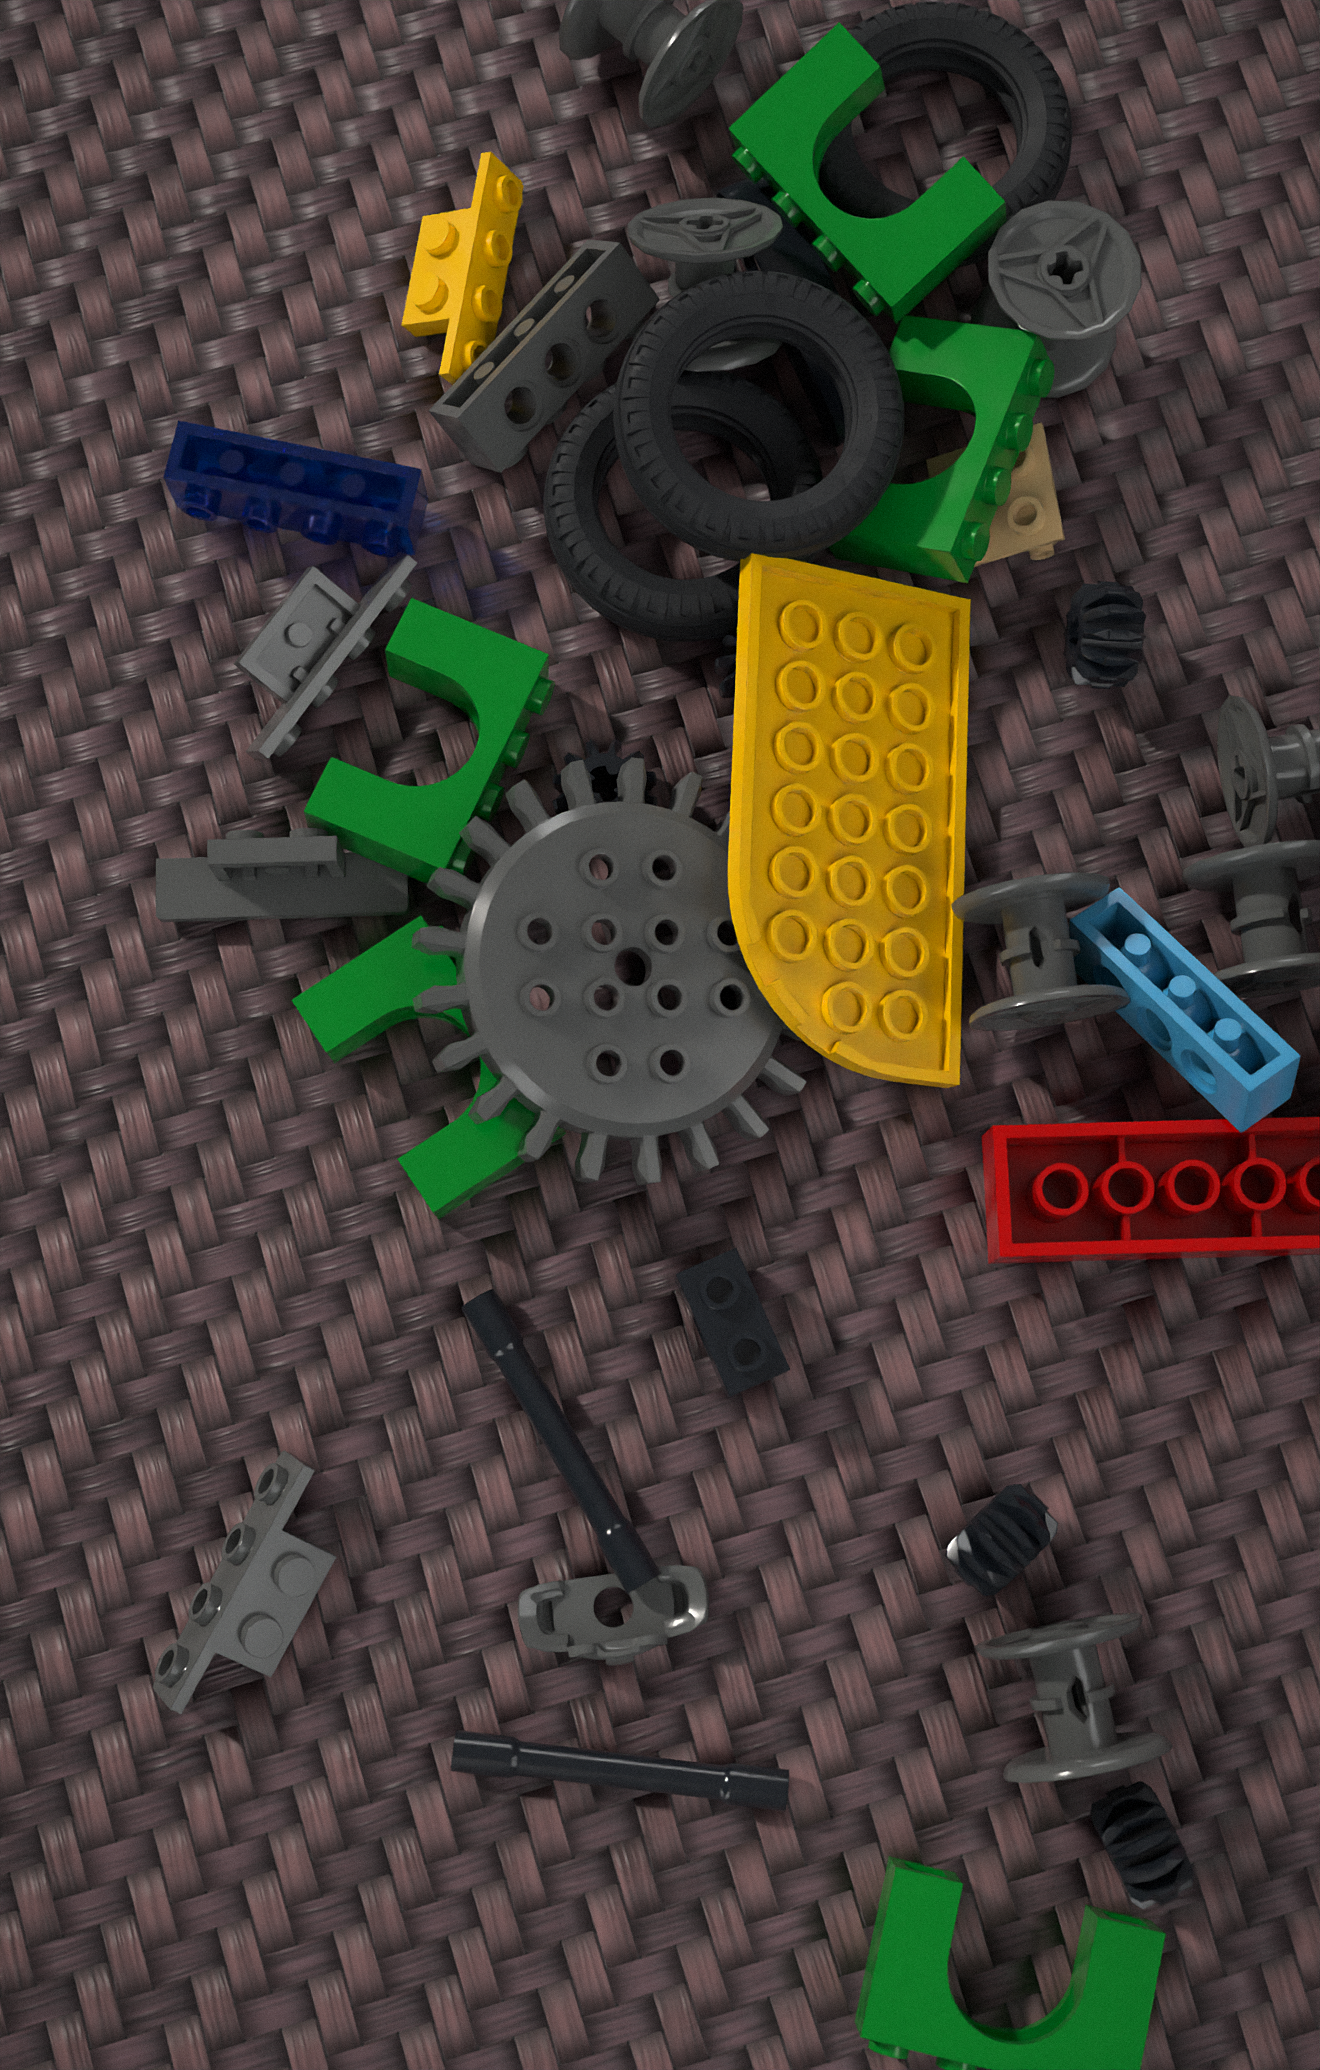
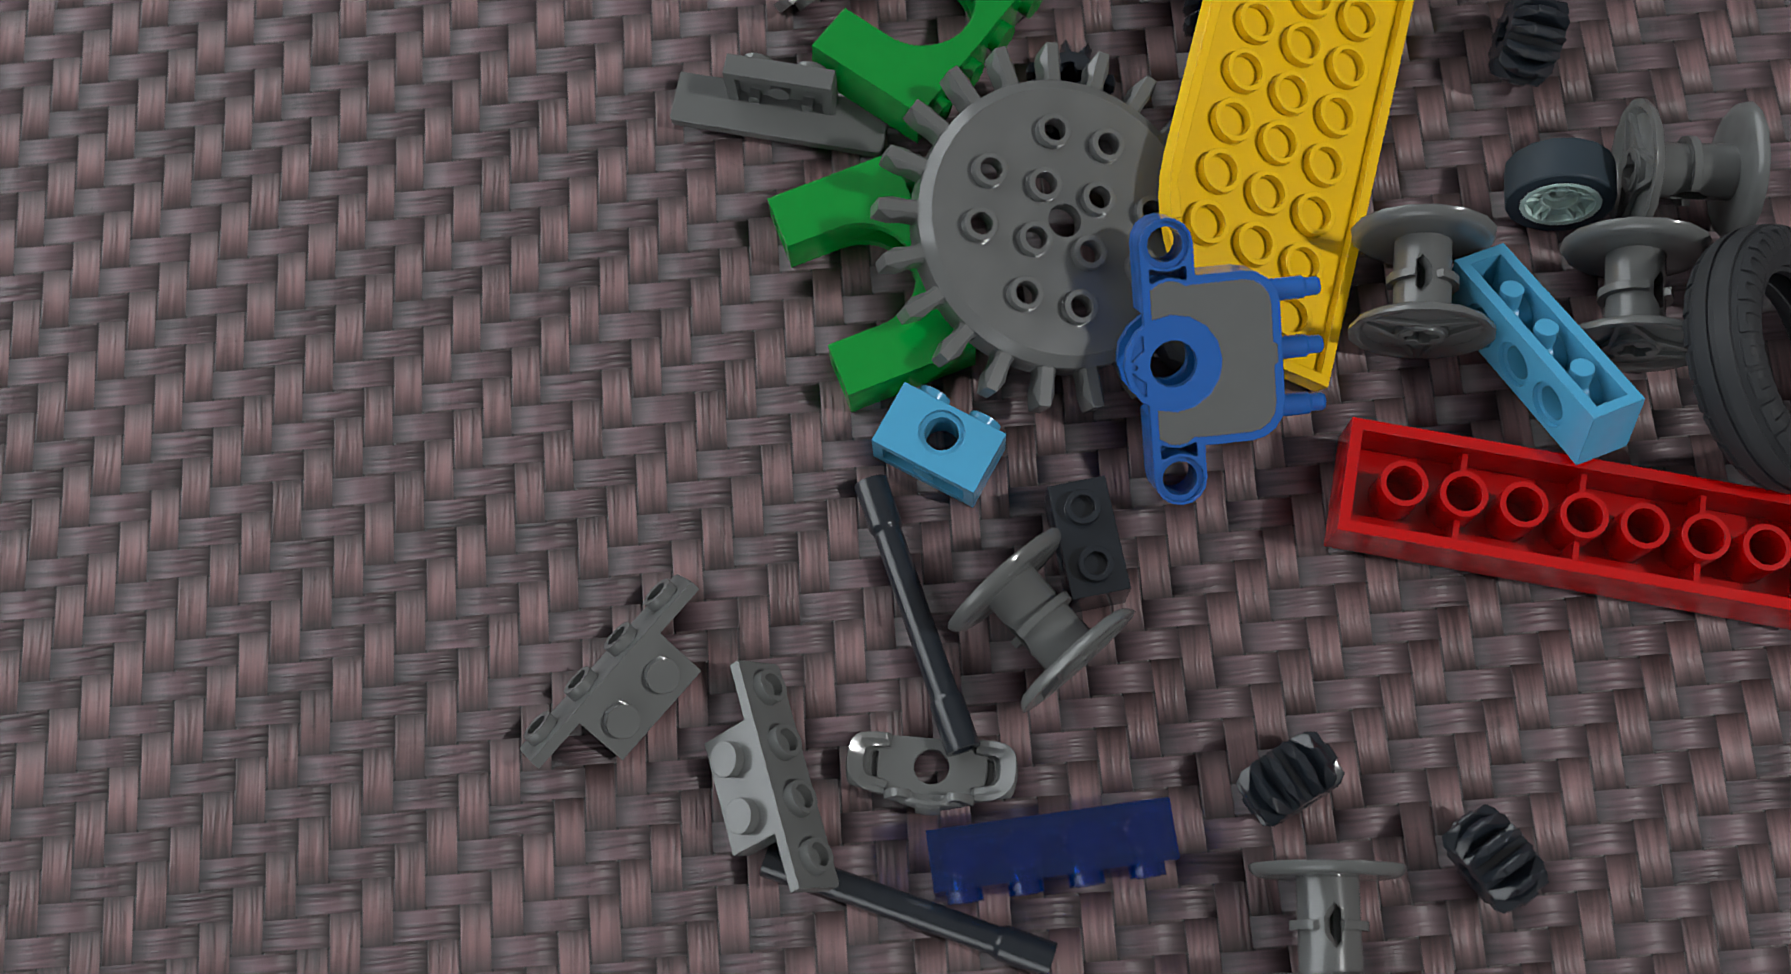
camera: 20 degrees right, 5 degrees down
none -> dark grey bracket [704,660,839,893]
none -> dark azure brick [871,382,1006,508]
none -> clear blue brick [925,797,1180,906]
none -> dark grey piece [948,528,1135,713]
none -> blue piece [1115,213,1326,505]
none -> black gear [1442,804,1549,914]
none -> black wheel [1504,138,1618,231]

